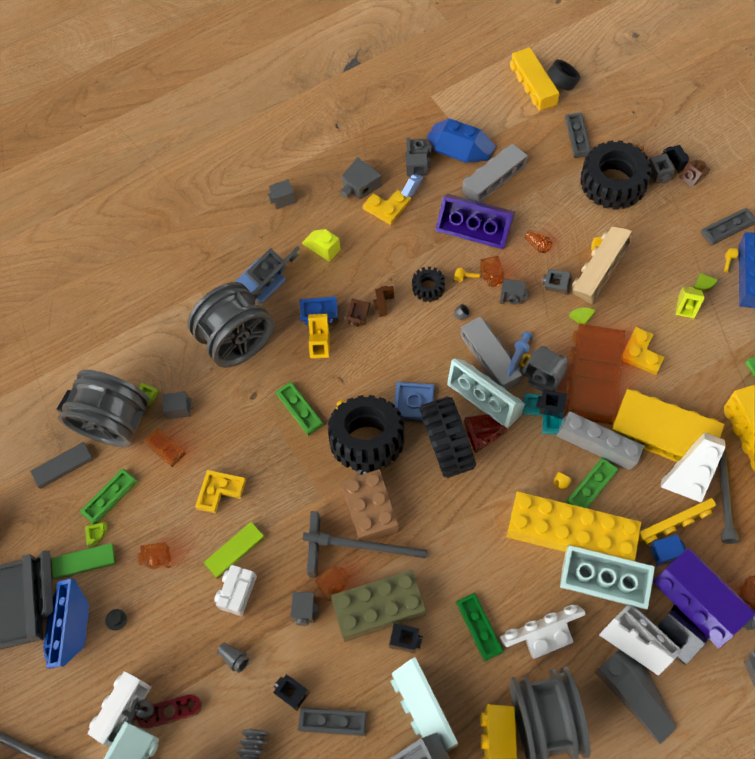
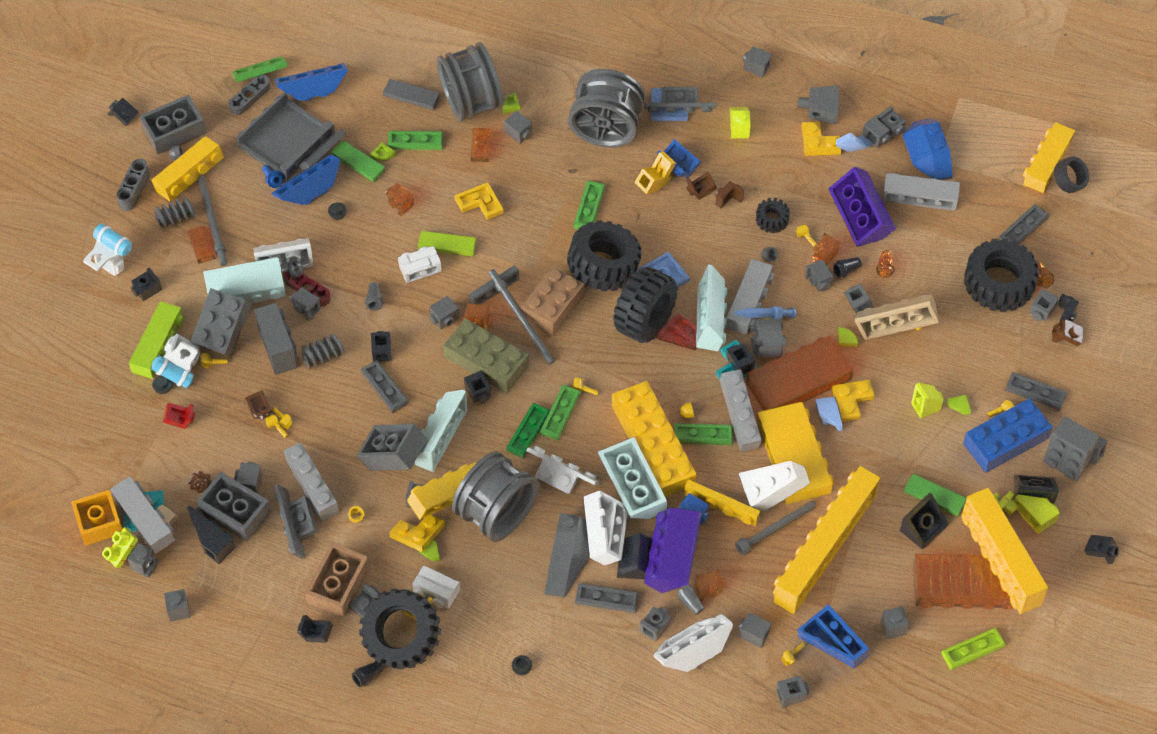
camera: 45 degrees right, 5 degrees down
none -> blue plate [262,165,283,188]
none -> dark grey brick [290,287,321,321]
none -> bright green tile [540,385,581,440]
none -> yellow hand [573,378,599,395]
none -> dark grey tile [575,583,638,613]
none -> light blue slope [815,397,842,431]
none -> black cone [833,257,862,278]

